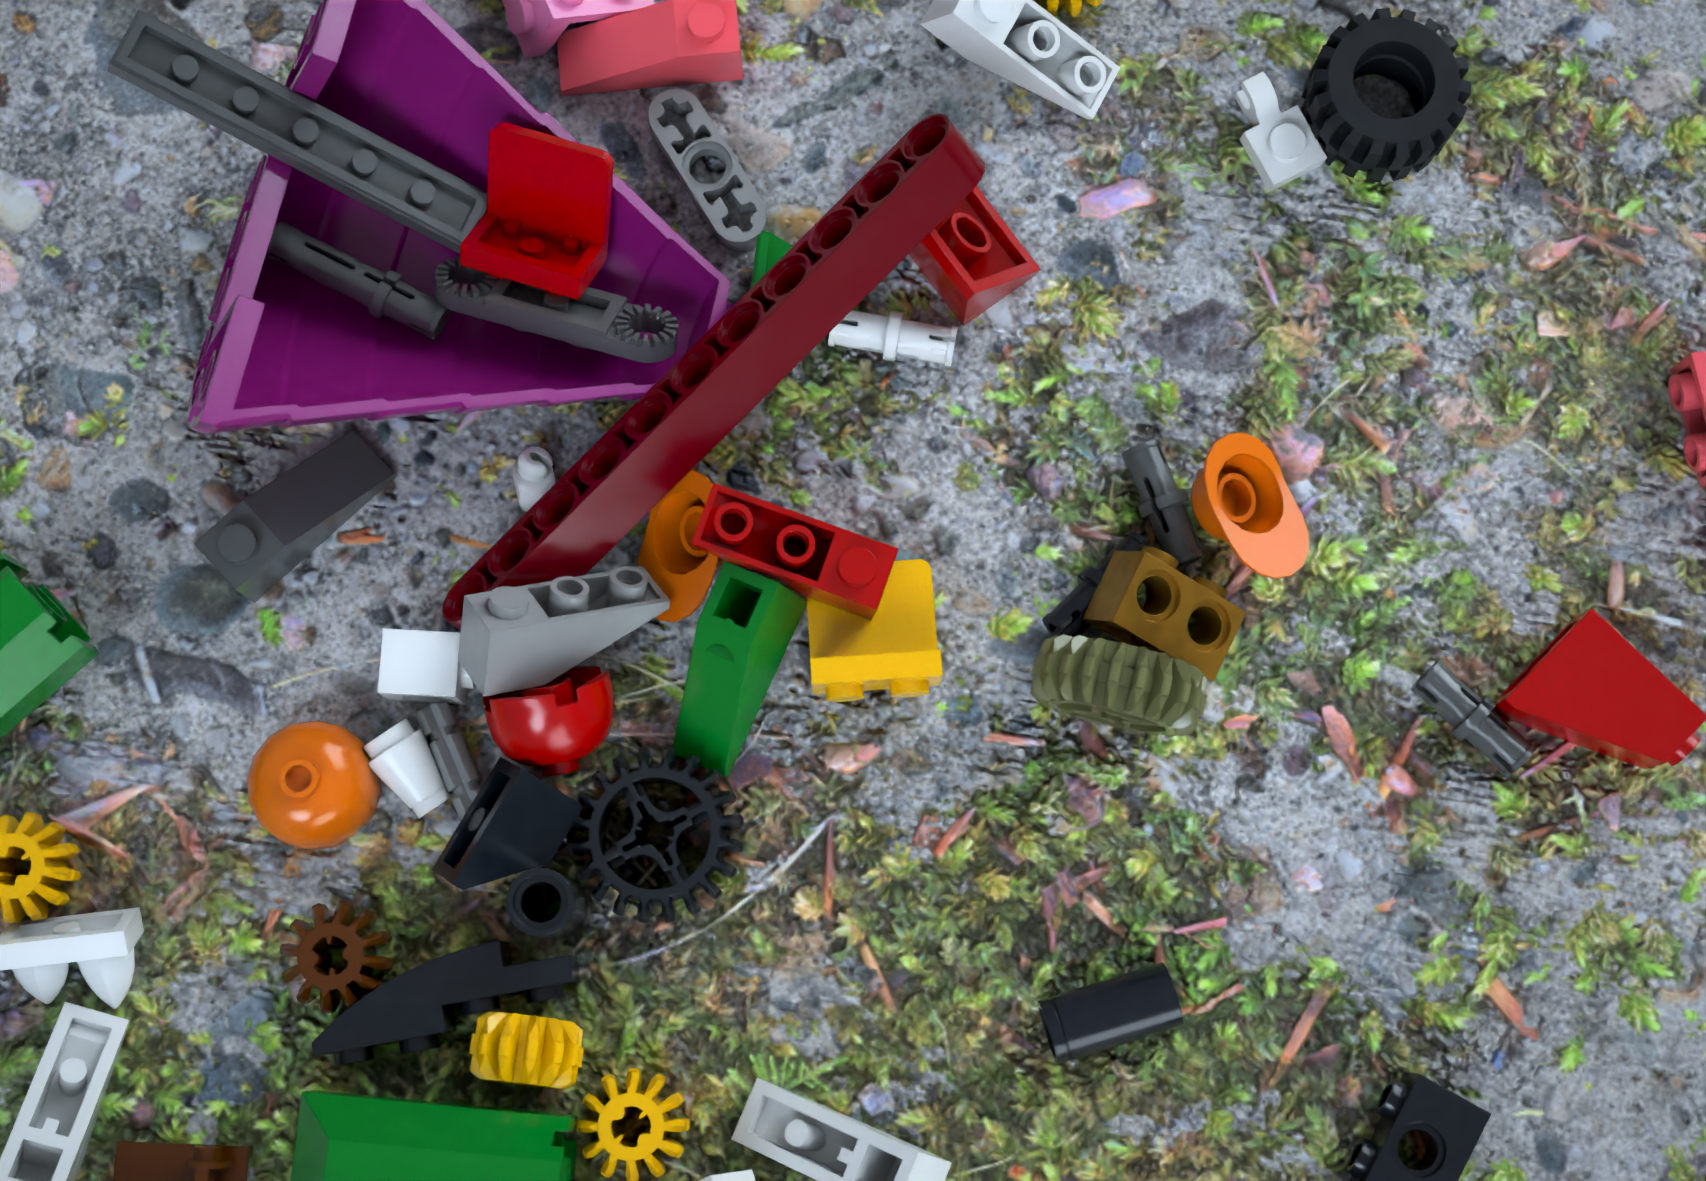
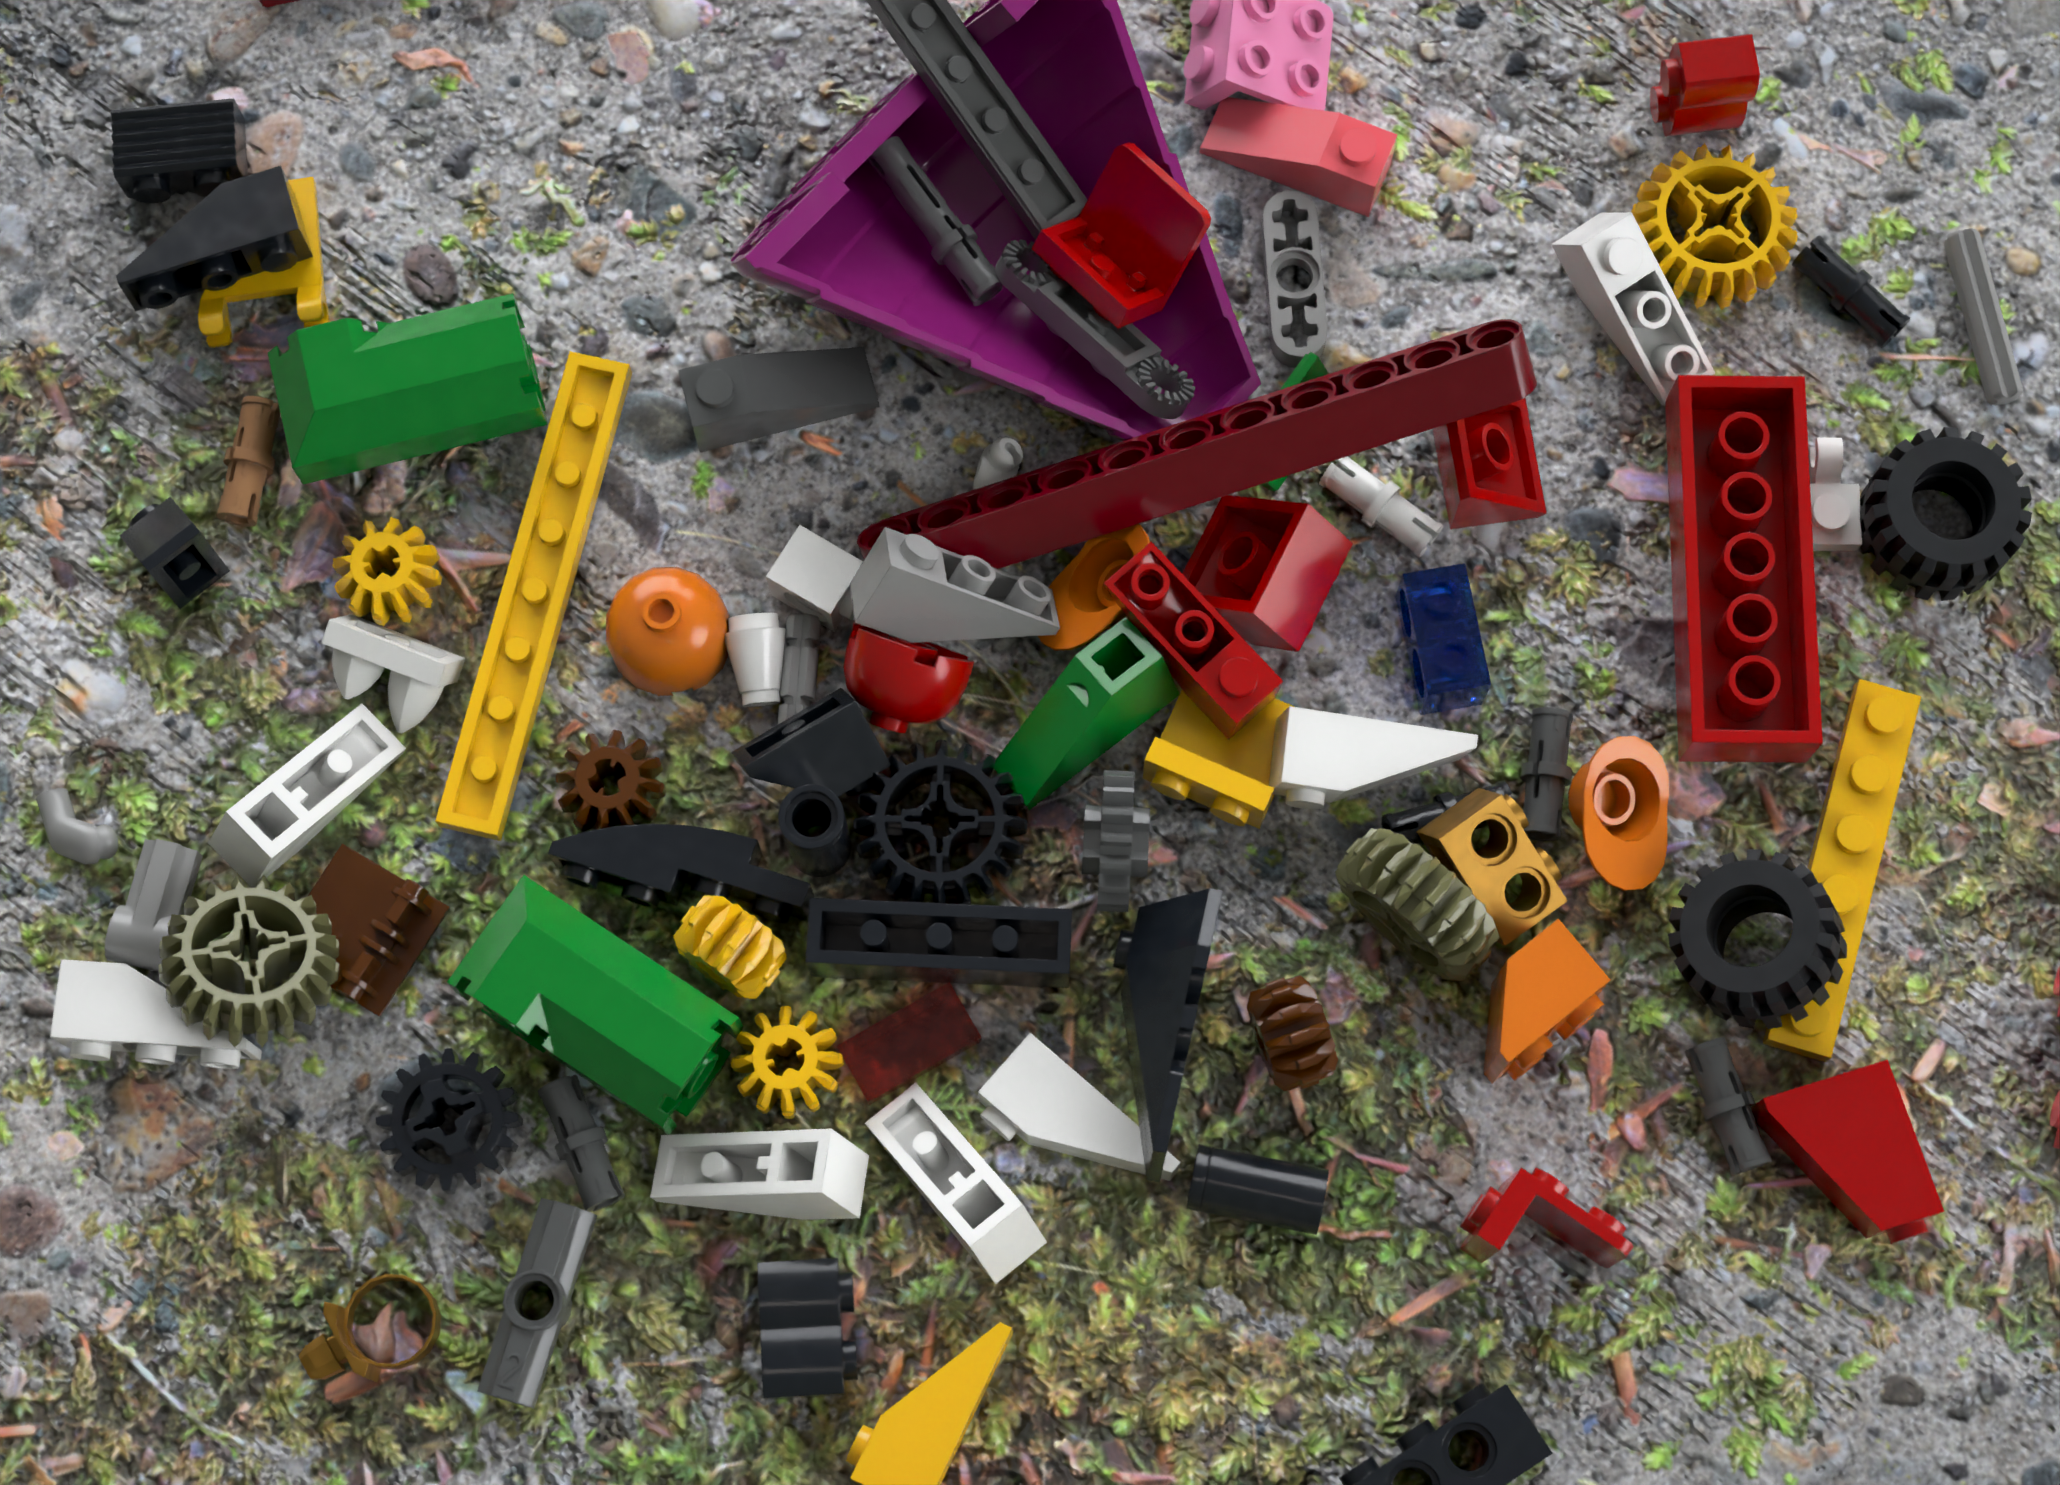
camera: 30 degrees right, 5 degrees down
none -> yellow plate [435,351,632,841]
none -> black brick [806,898,1072,988]
none -> clear red tile [836,982,982,1105]
none -> white slope [978,1033,1181,1181]
none -> dark grey gear [1082,770,1150,912]
none -> black wedge [1113,888,1223,1183]
none -> red slope [1182,495,1353,652]
none -> reddish brown gear [1246,975,1338,1092]
none -> white slope [1269,706,1478,809]
none -> clear blue brick [1395,563,1491,715]
none -> red bracket [1459,1168,1634,1268]
none -> orange slope [1484,918,1610,1083]
none -> red brick [1665,375,1823,763]
none -> black tyre [1668,849,1847,1029]
none -> yellow plate [1763,679,1922,1062]

